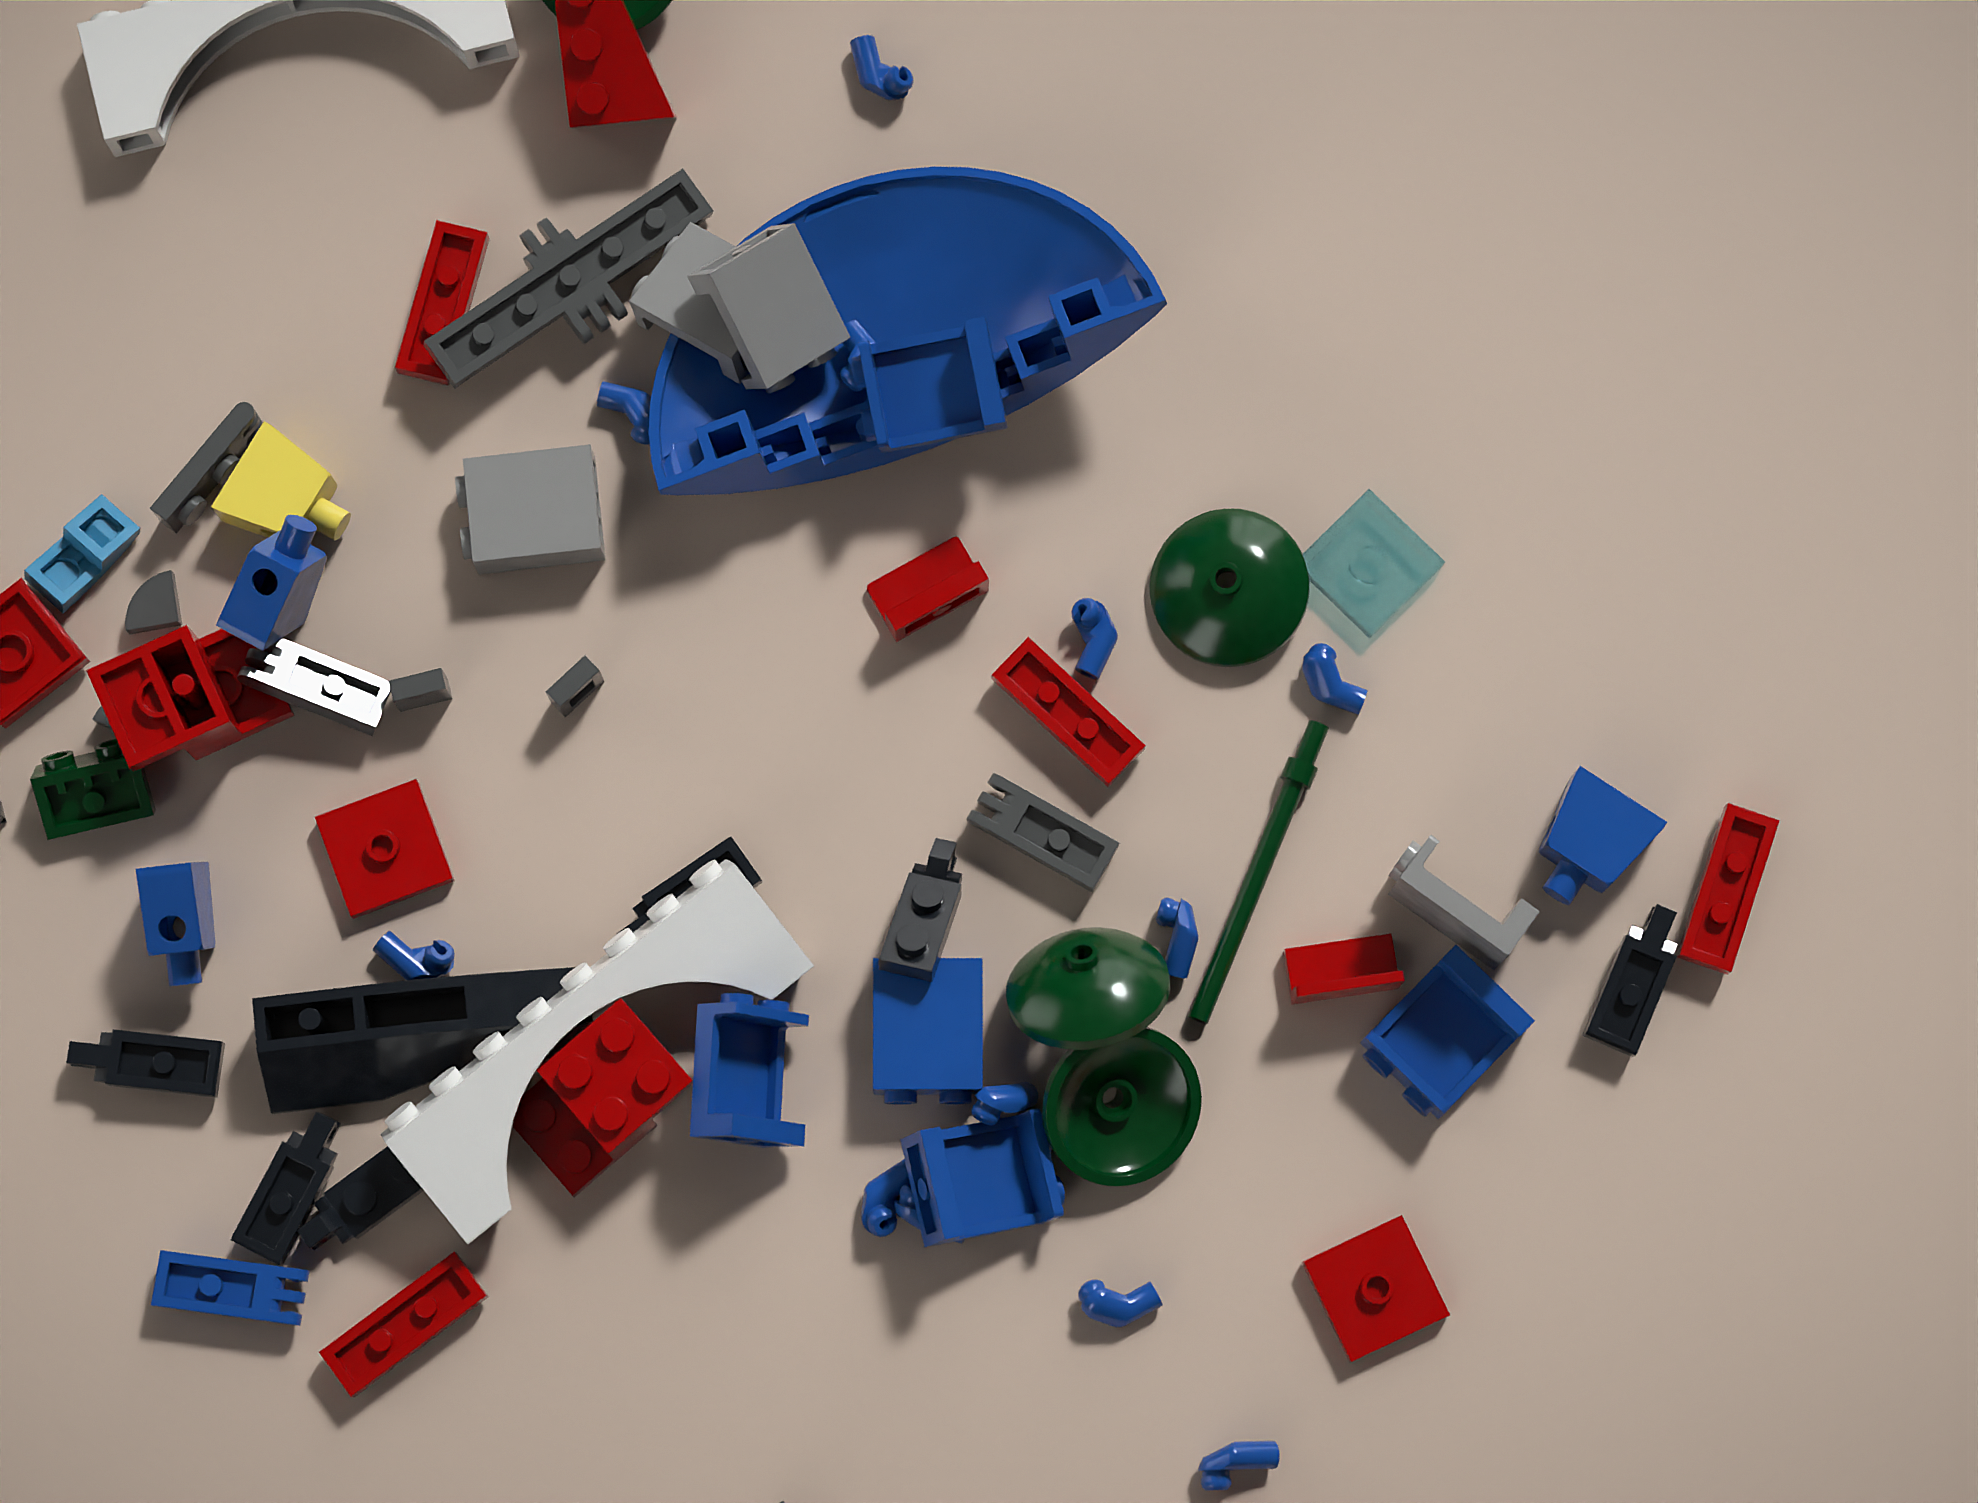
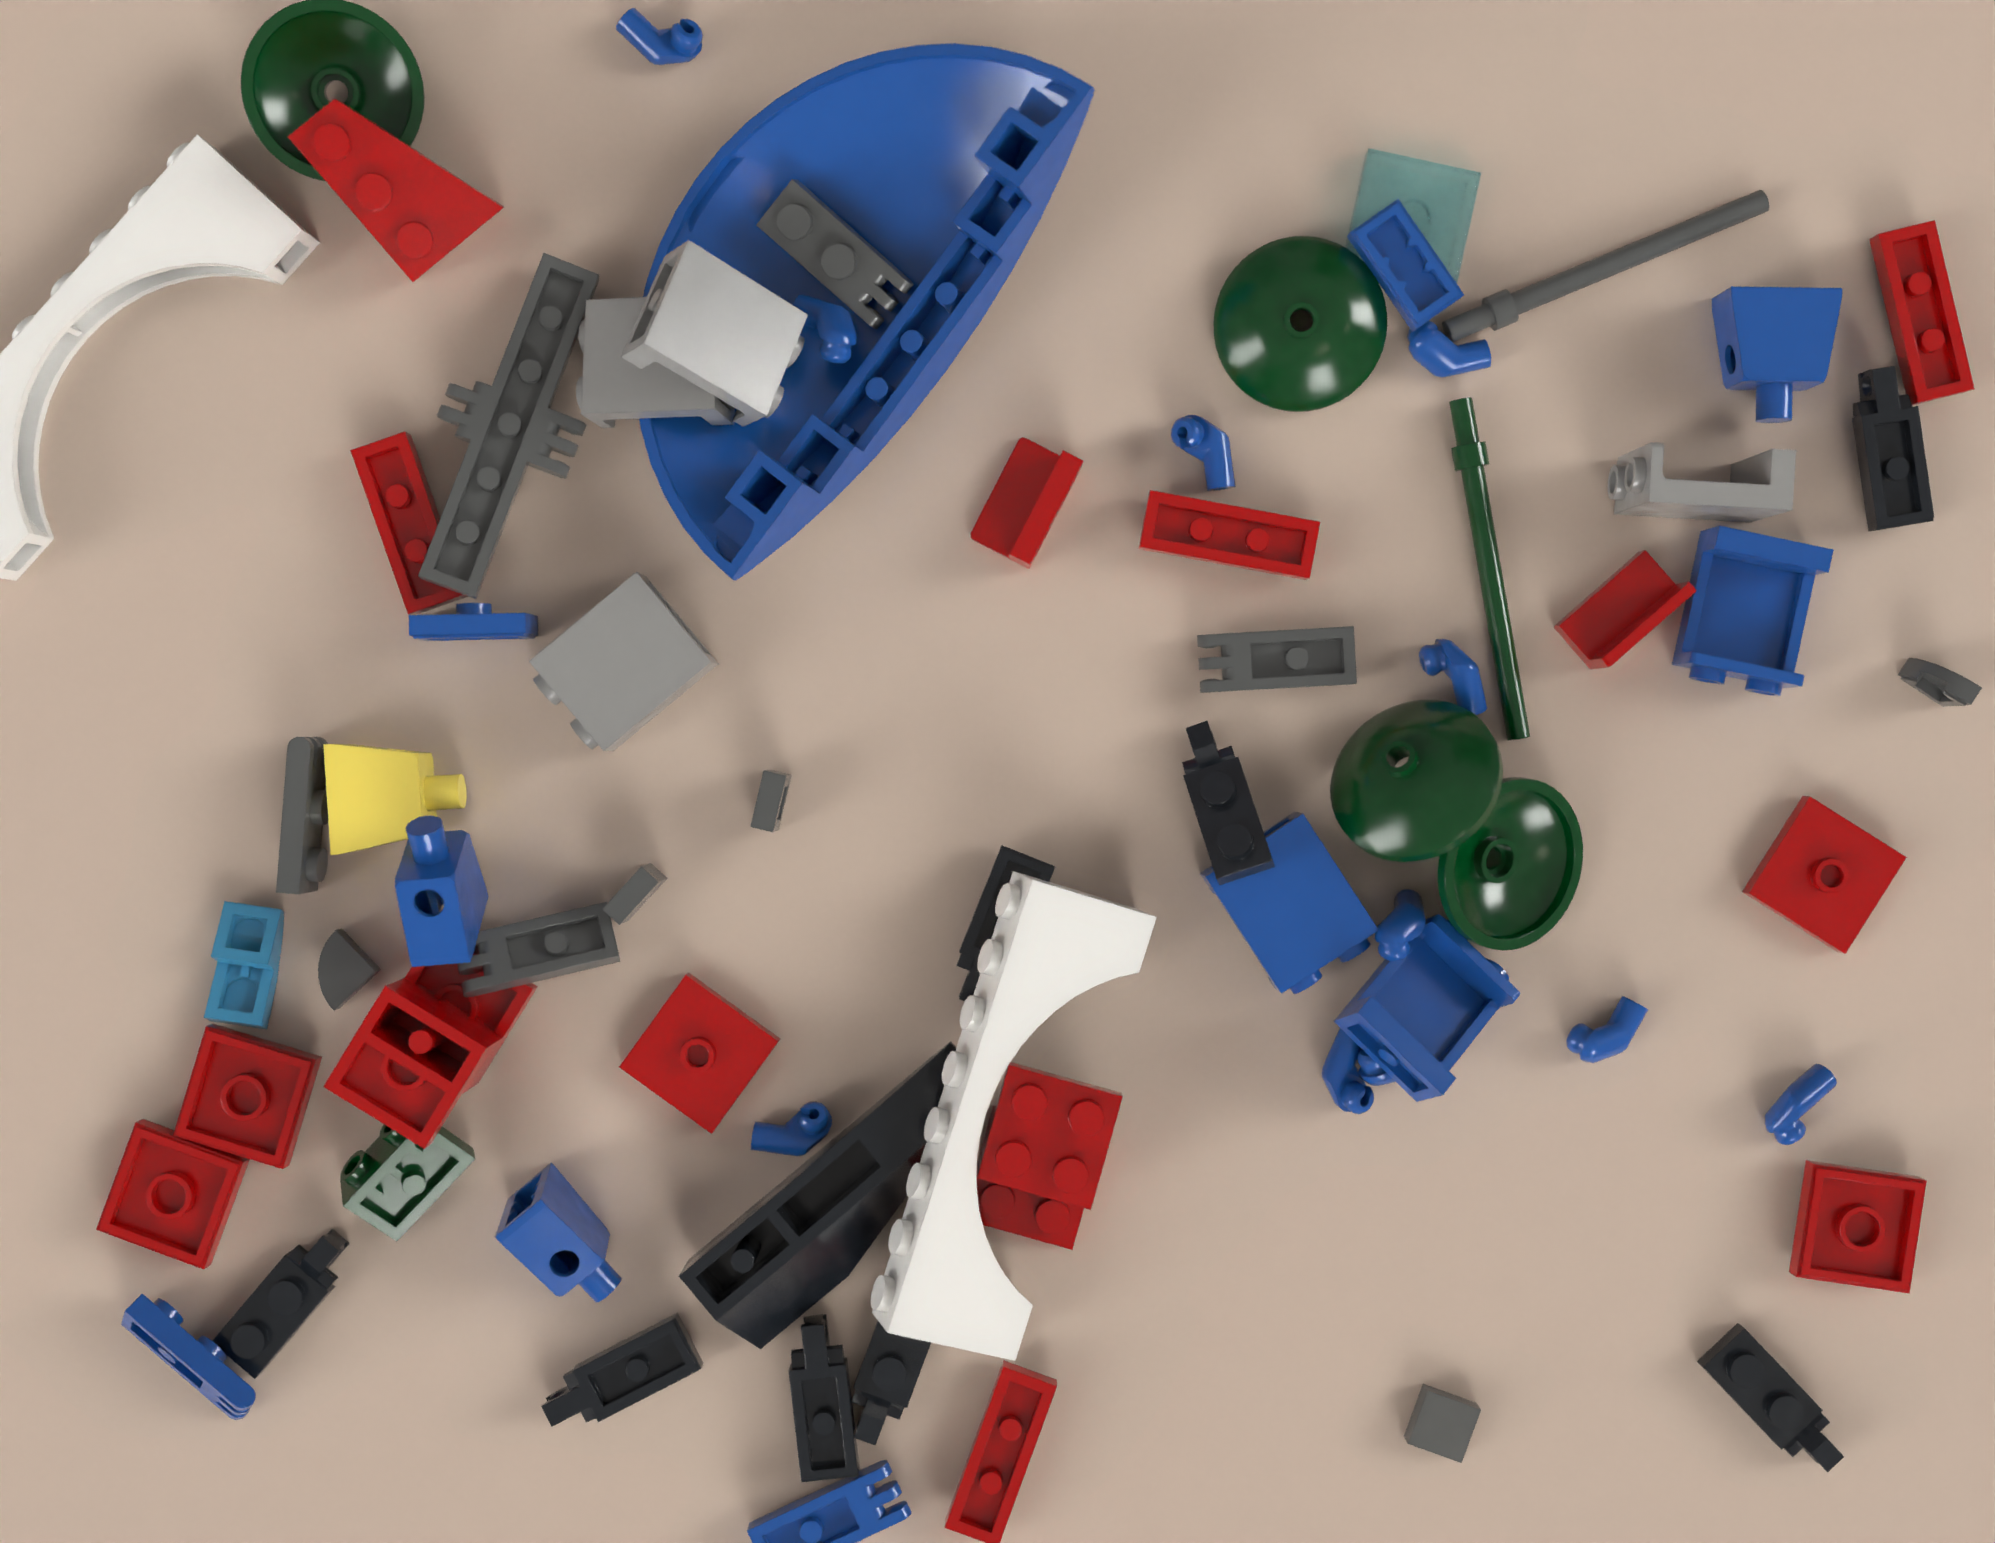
camera: 30 degrees left, 10 degrees up
blue arm [597,381,651,445] -> none
blue panel [690,993,809,1148] -> none
blue panel [851,316,1008,453] -> none
none -> blue plate [409,603,538,641]
none -> dark grey hinge [756,179,914,330]
none -> blue plate [1347,199,1464,332]
none -> dark grey bar [1442,190,1769,342]
none -> dark grey tile [1898,658,1982,707]

